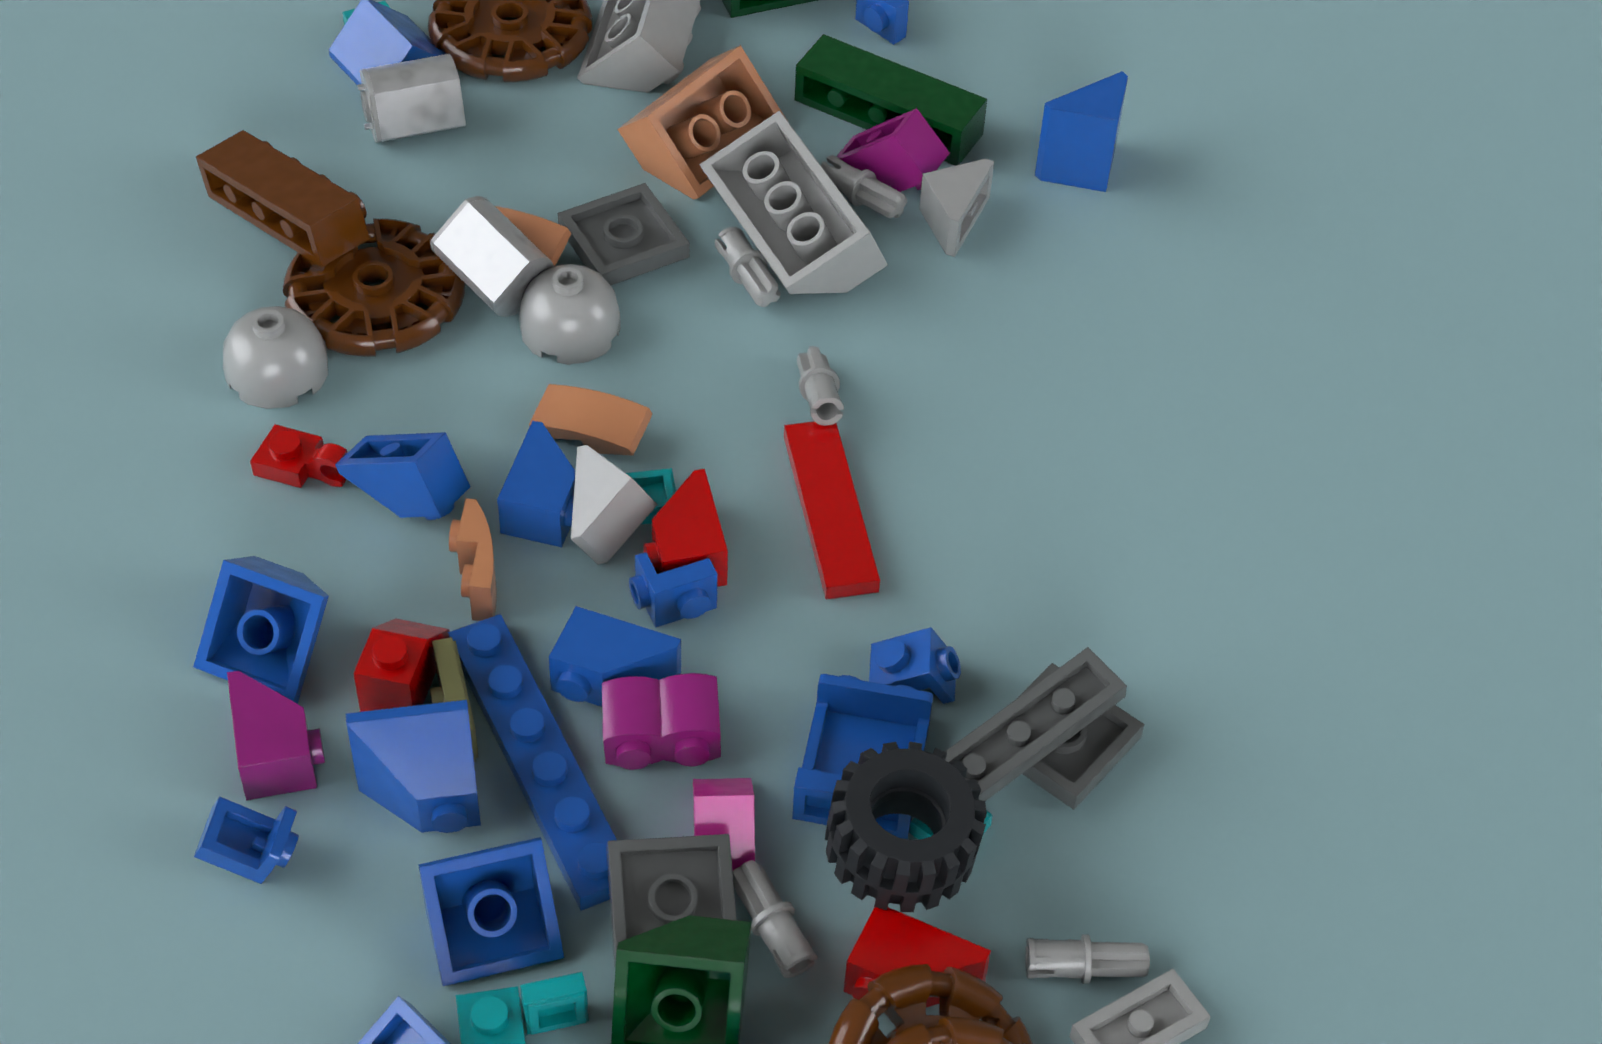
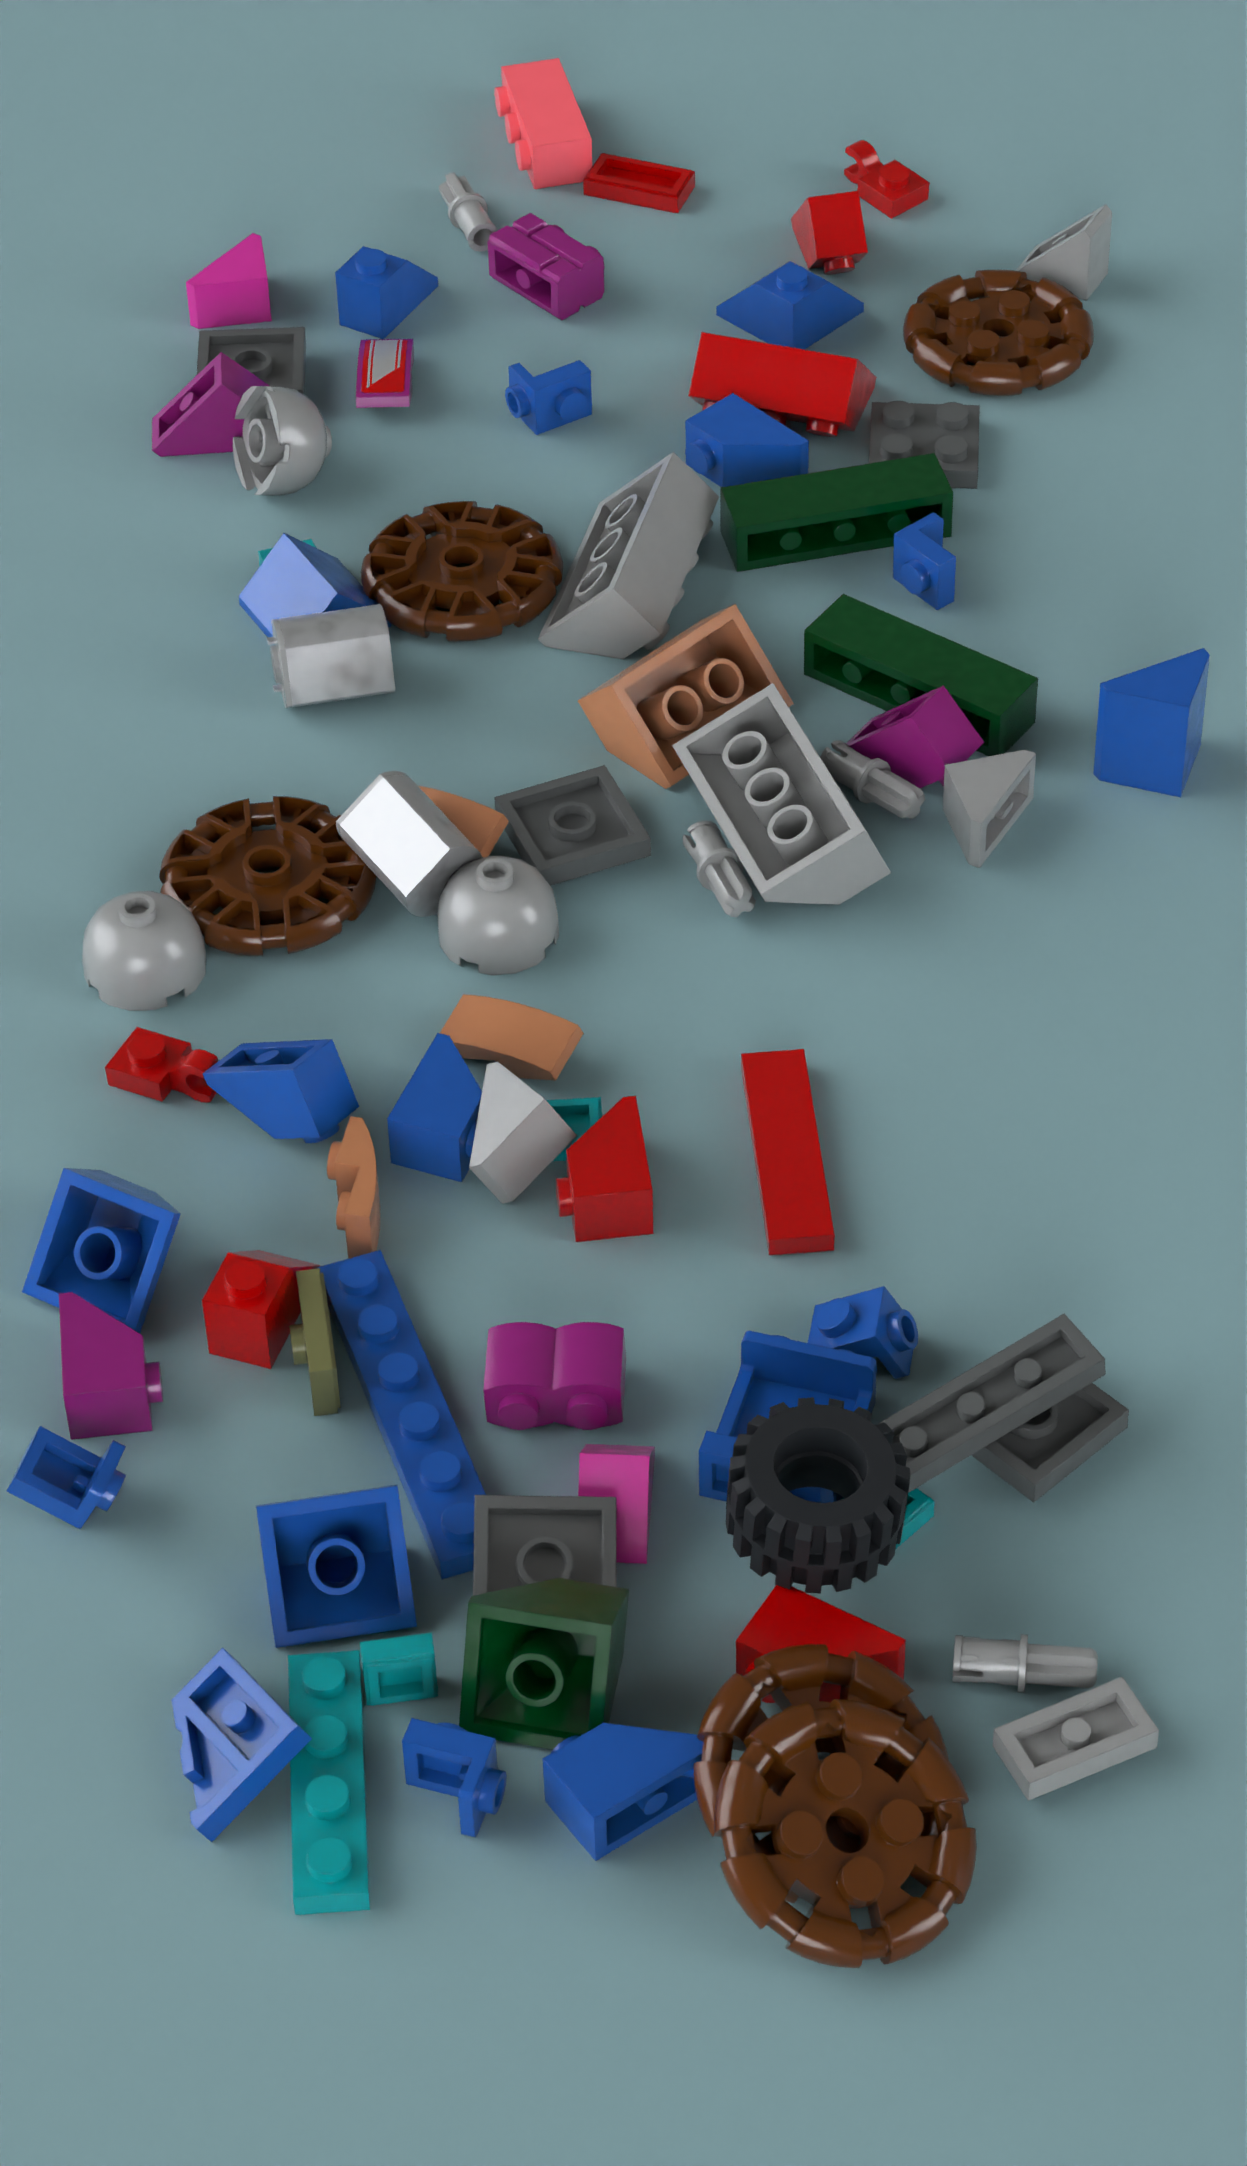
camera: 10 degrees right, 5 degrees down
reddish brown brick [196,130,370,267] -> none
blue slope [346,700,481,833] -> none
blue slope [548,606,681,707] -> none
blue bracket [629,552,718,628] -> none
light grey axle [733,860,818,978] -> none
light grey axle [797,346,844,426] -> none

